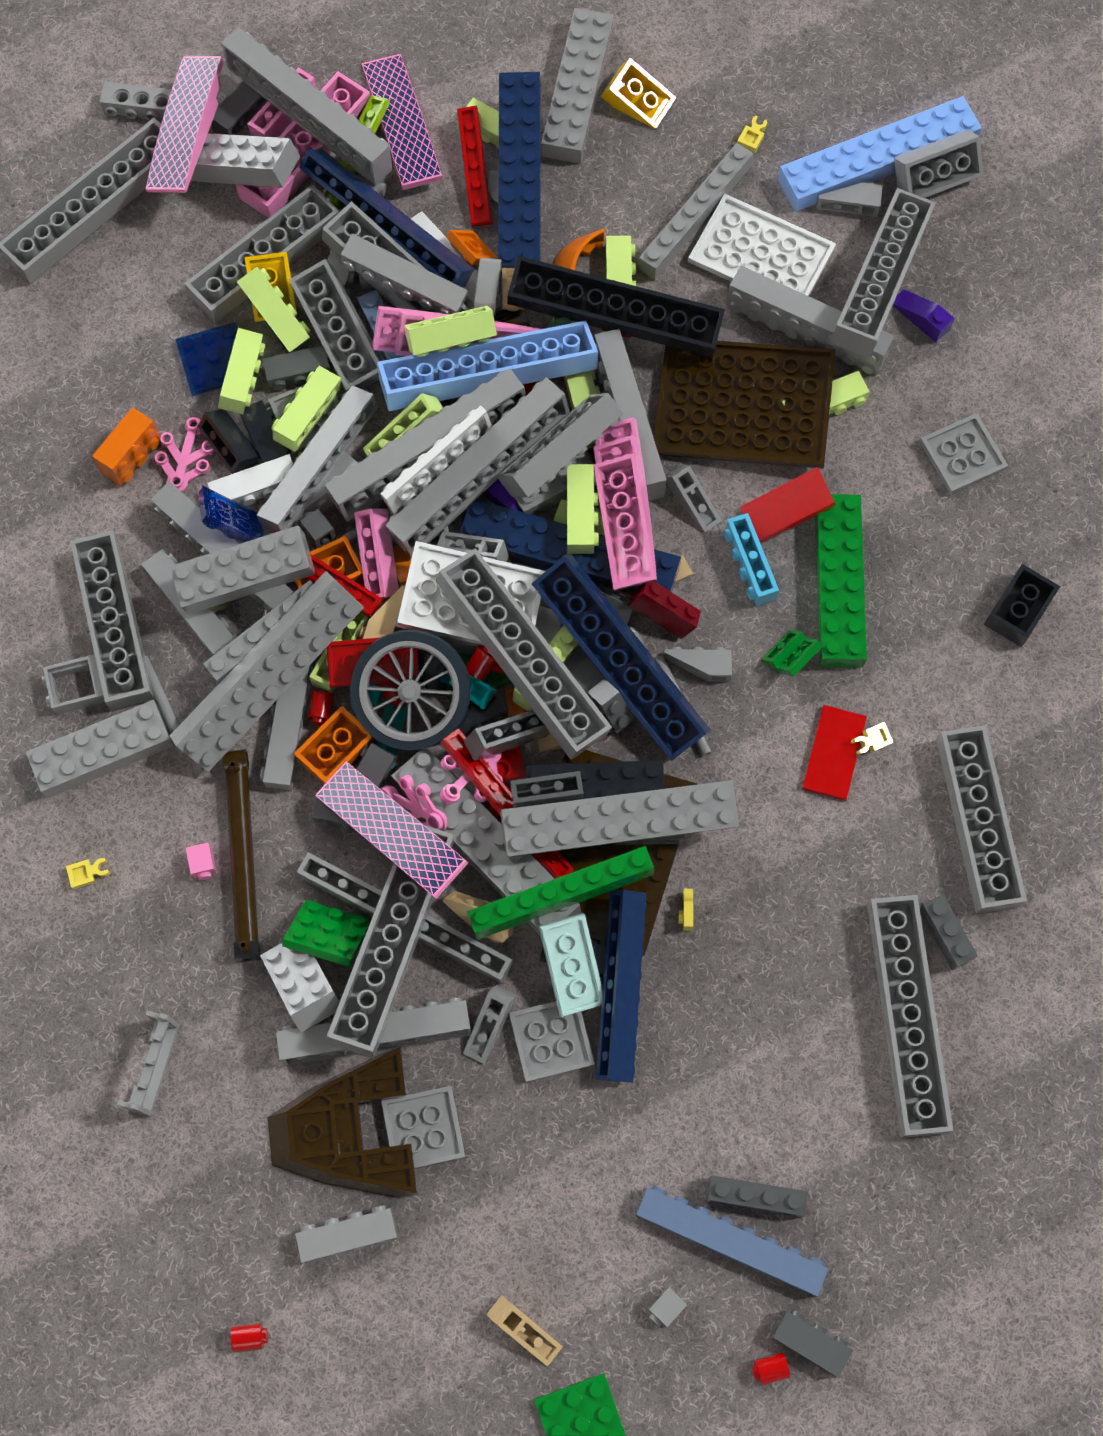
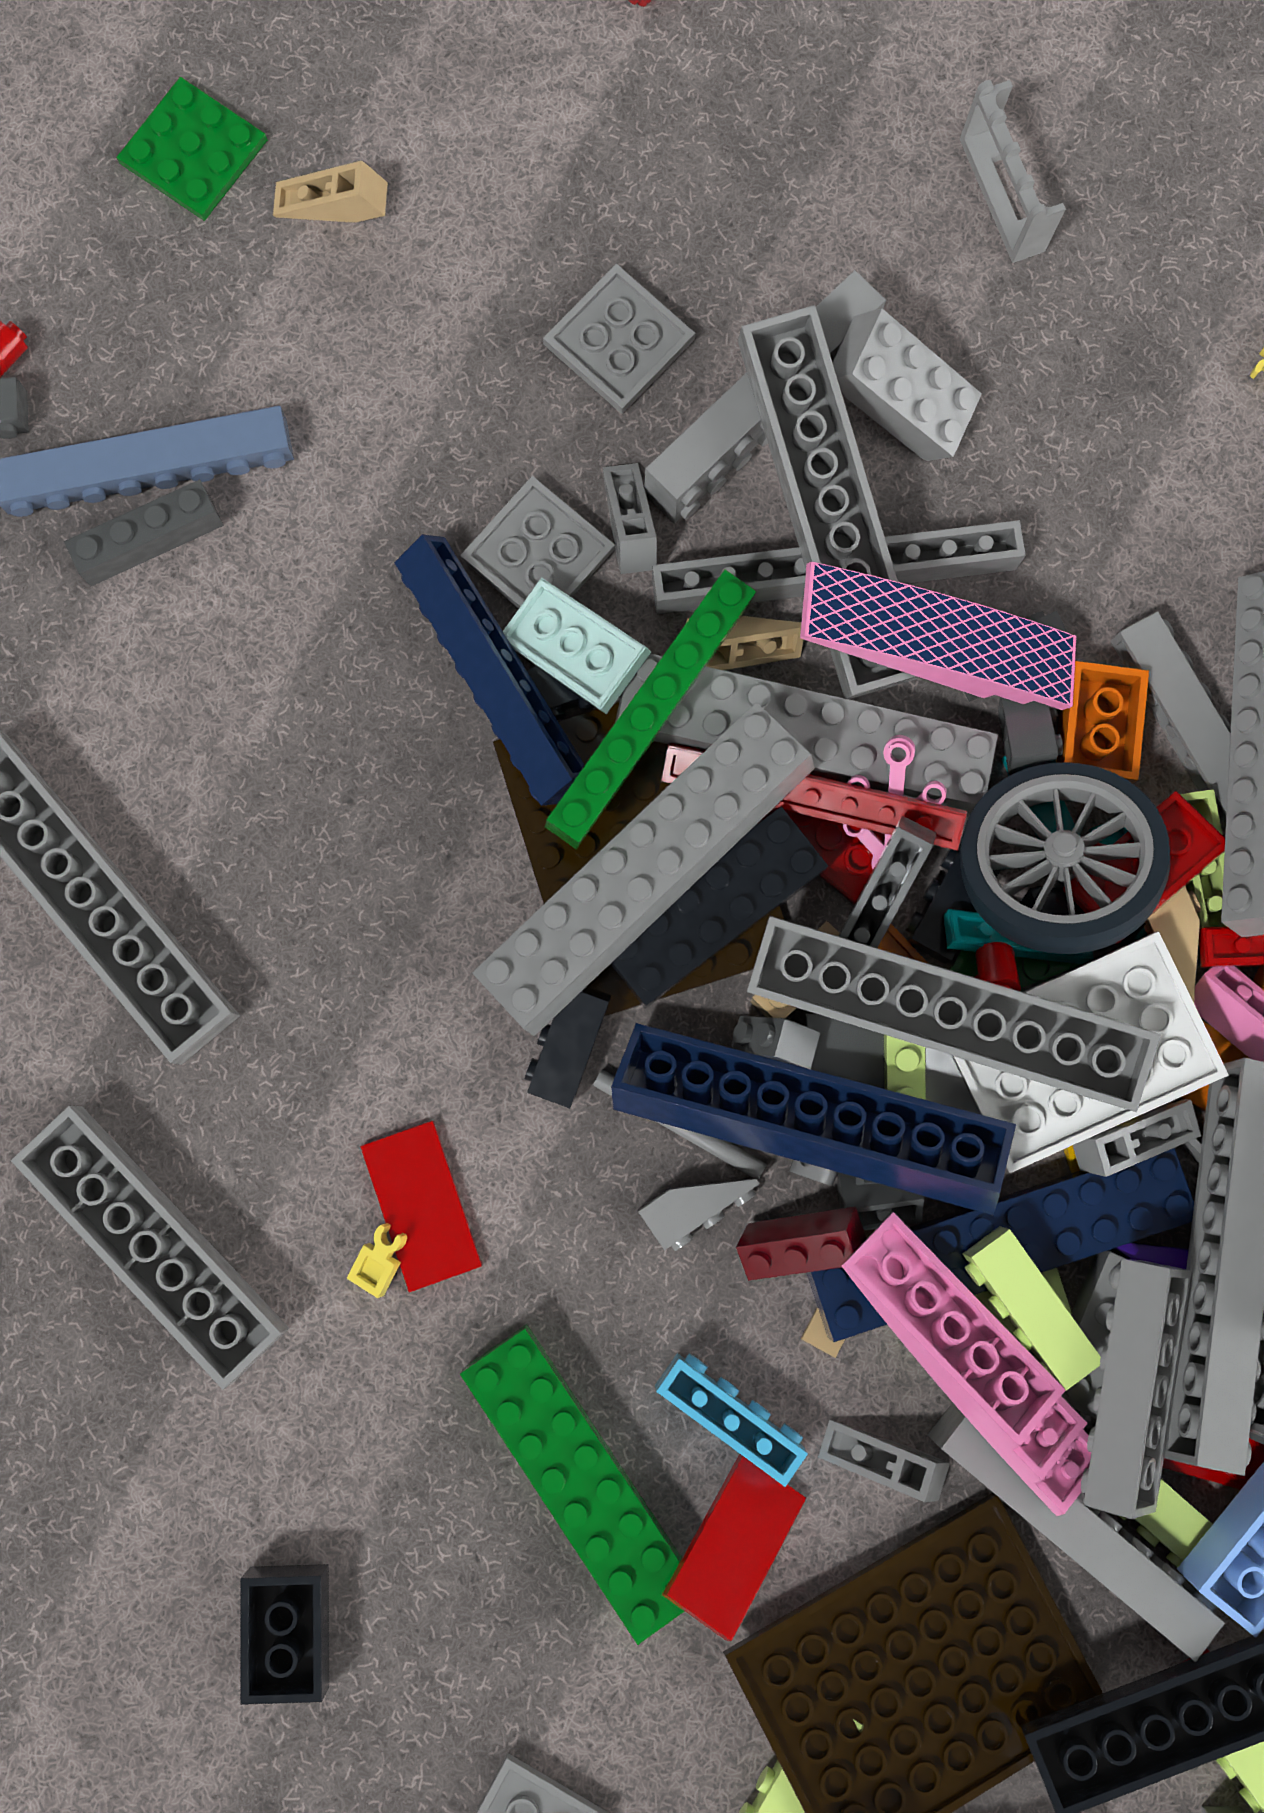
camera: 140 degrees right, 10 degrees up
bright pink brick [186,843,217,880] -> none
dark brown piece [223,749,261,962] -> none
dark brown piece [268,1048,418,1198] -> none
green plate [282,900,371,967] -> none
light grey brick [295,1205,398,1263] -> none
red brick [308,691,334,726] -> none
bright pink plant [381,775,447,831] -> none
dark grey brick [511,771,584,808] -> none
light grey brick [648,1287,687,1327] -> none
light yellow plate [678,888,693,931] -> none
green slope [761,630,823,677] -> none
dark grey brick [919,894,978,971] -> none
none -> black brick [524,987,611,1109]

